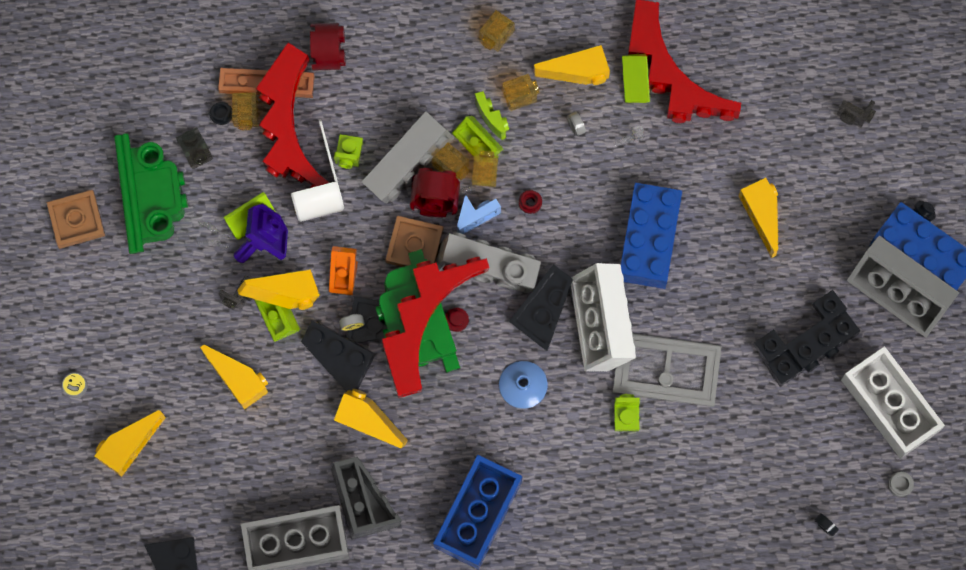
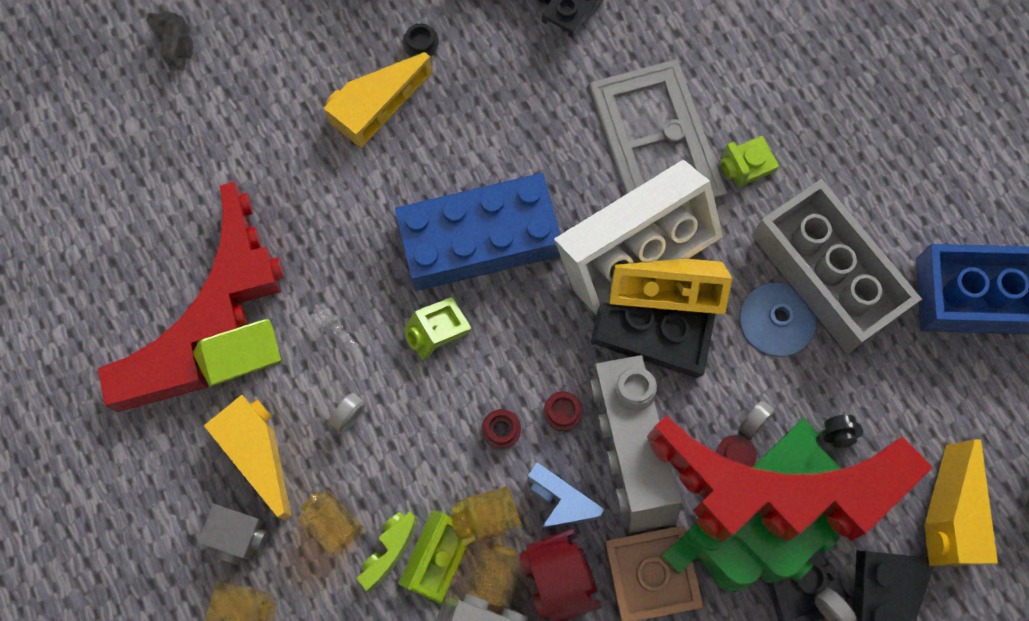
camera: 115 degrees left, 0 degrees up
none -> flat silver brick [197,503,268,565]
none -> black plate [403,23,439,57]
none -> lime bracket [404,297,471,360]
none -> dark red plate [544,391,583,431]
none -> yellow slope [609,258,732,314]
none -> light grey tile [739,401,775,440]
none -> light grey brick [751,179,922,355]
none -> black plate [822,415,863,448]

